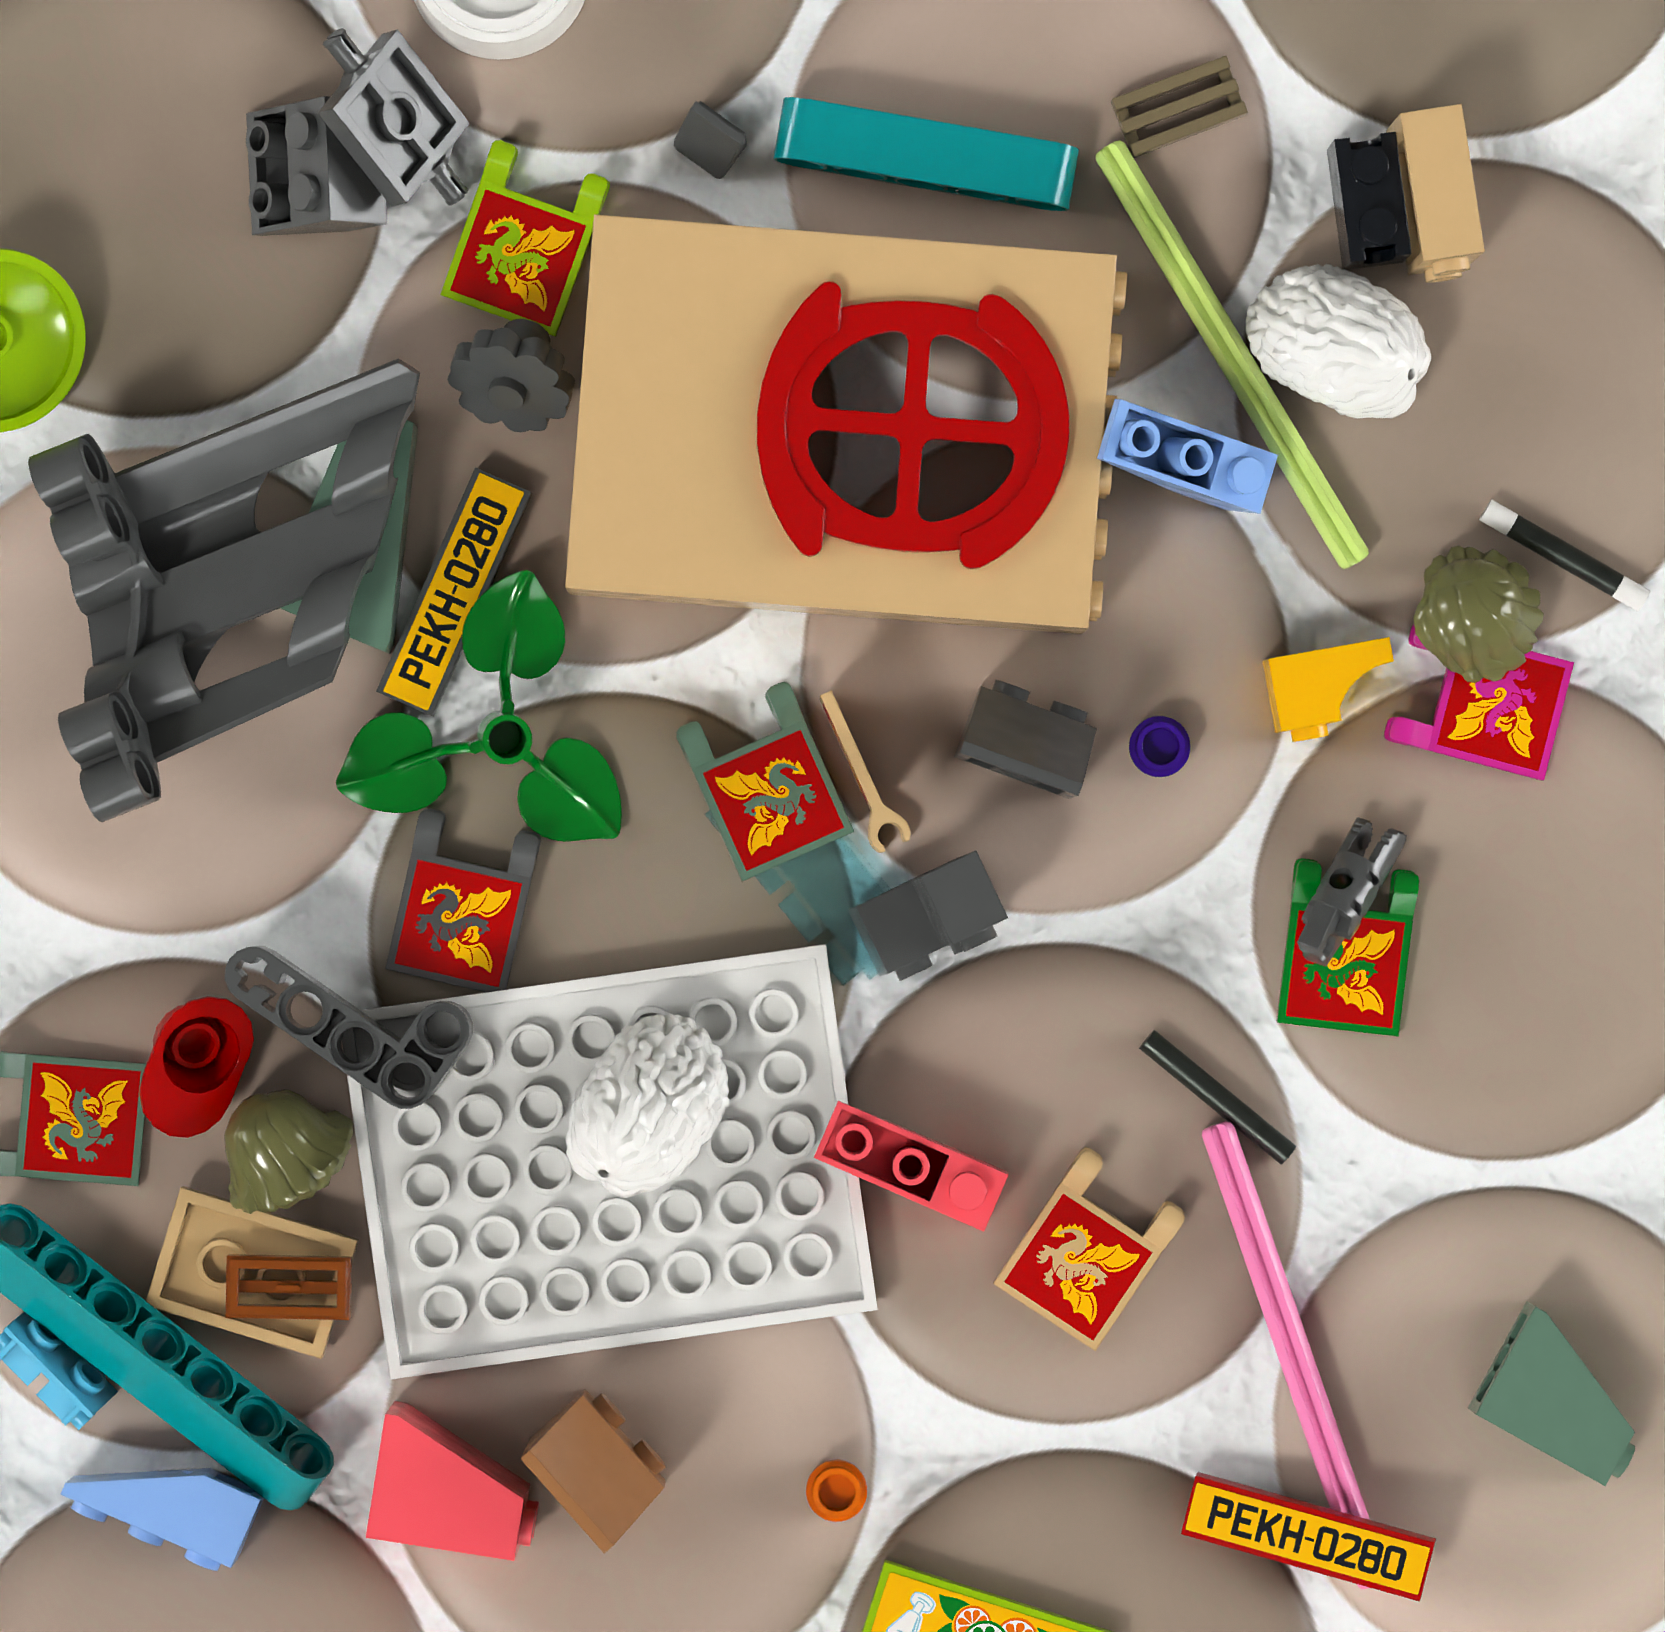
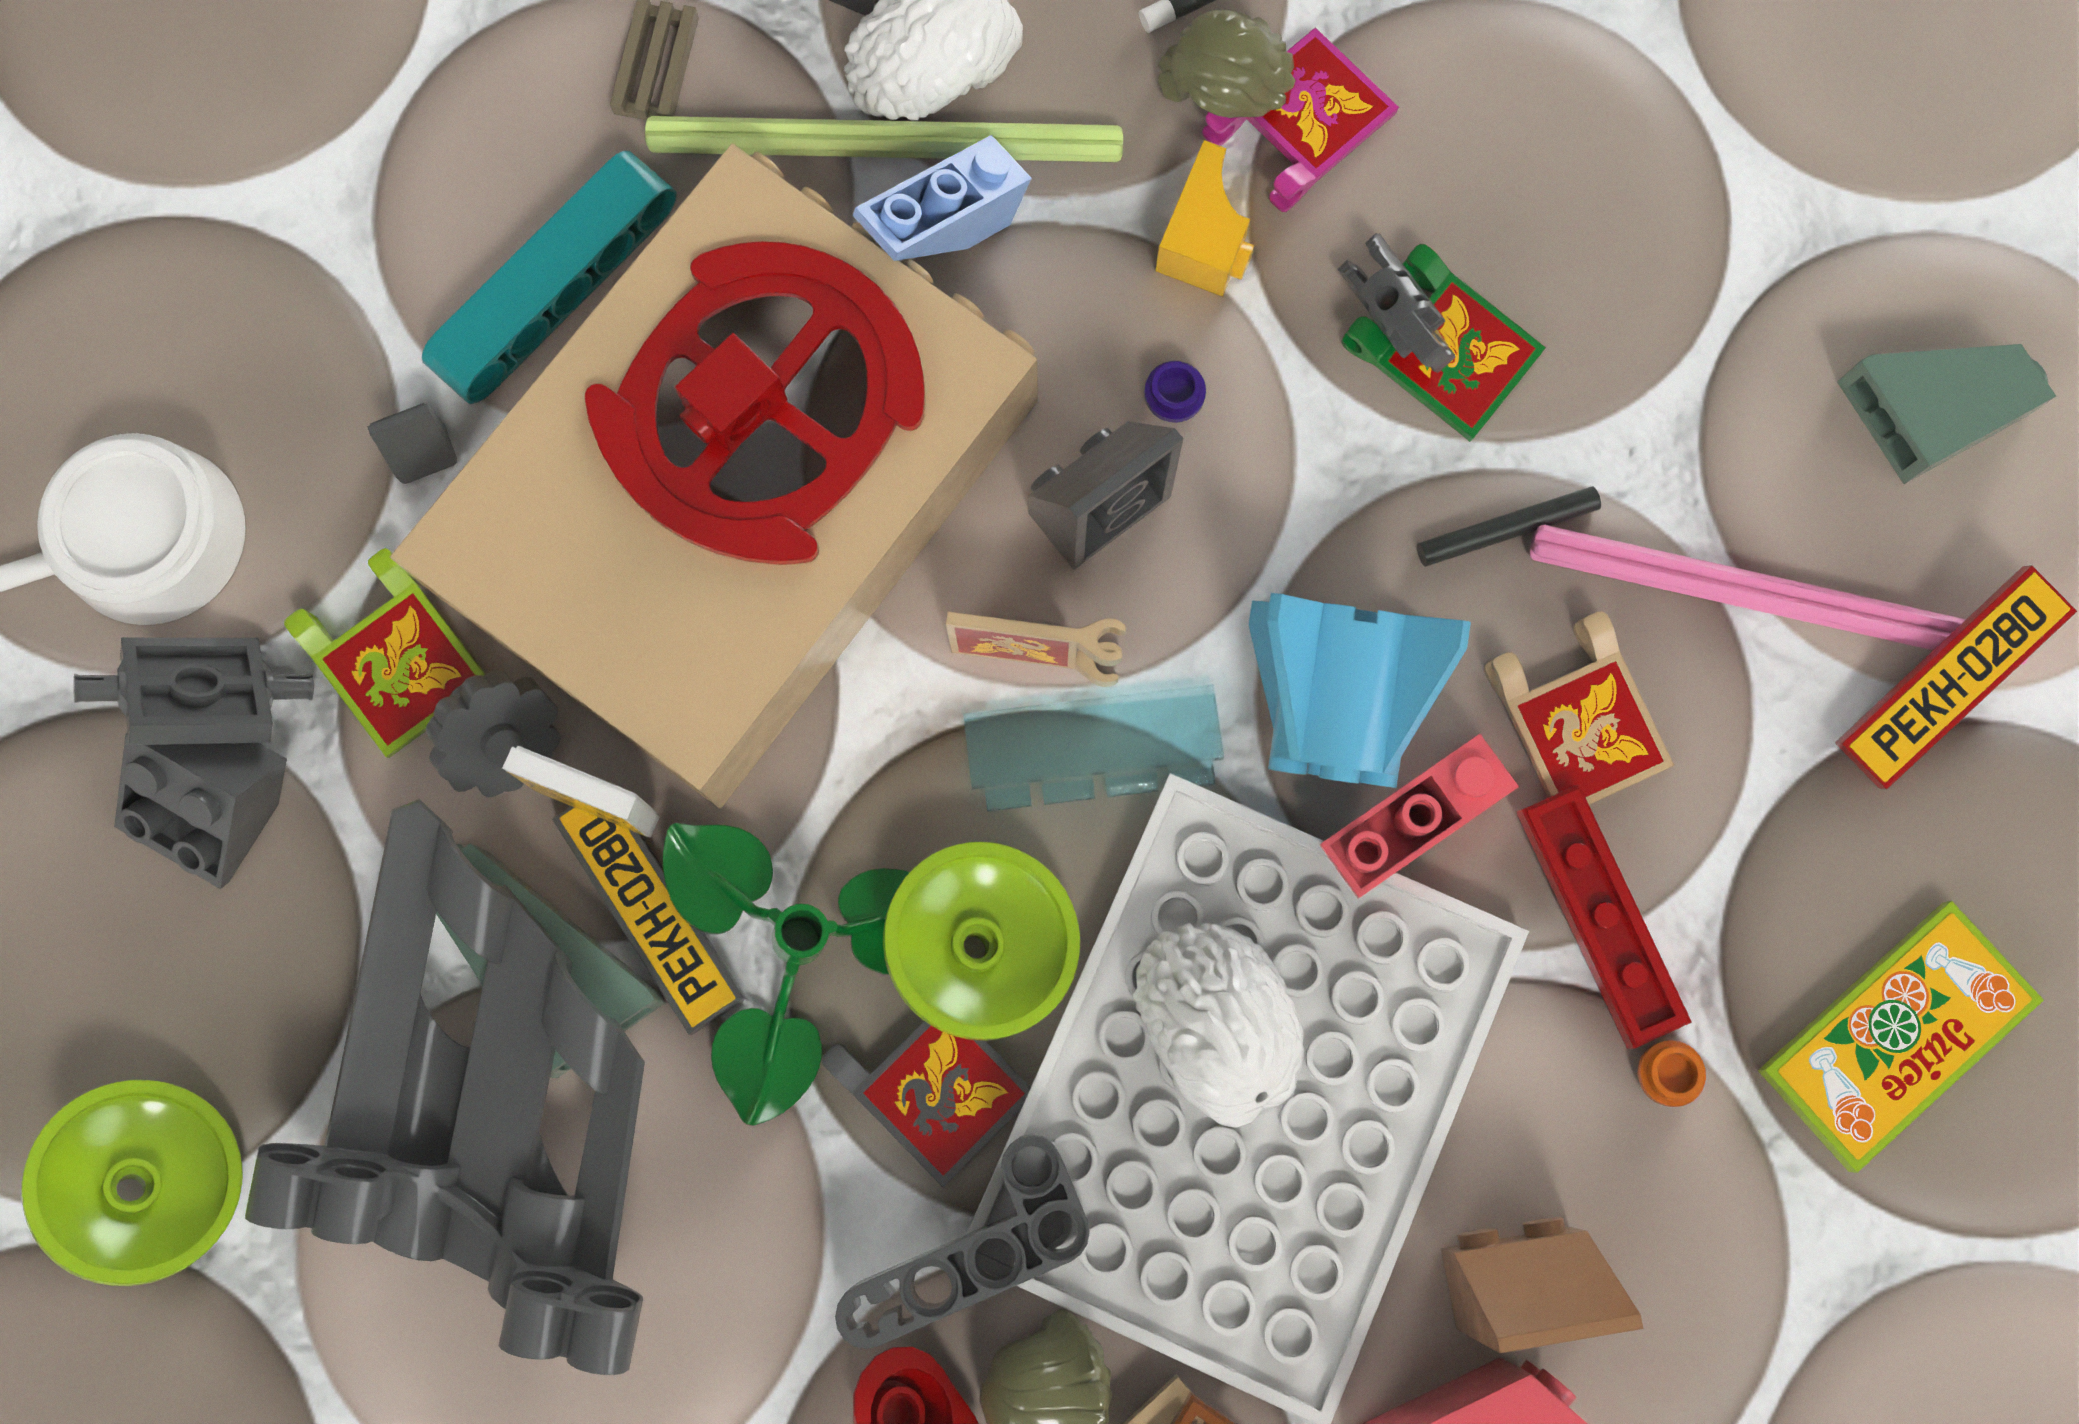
camera: 55 degrees left, 10 degrees down
flag [676,682,854,882] -> none
dark grey brick [848,851,1008,981] -> none
none -> white tile [502,745,660,838]
none -> red brick [675,333,788,453]
none -> lime dish [883,842,1080,1040]
none -> medium azure brick [1248,593,1471,788]
none -> red tile [1516,784,1692,1049]

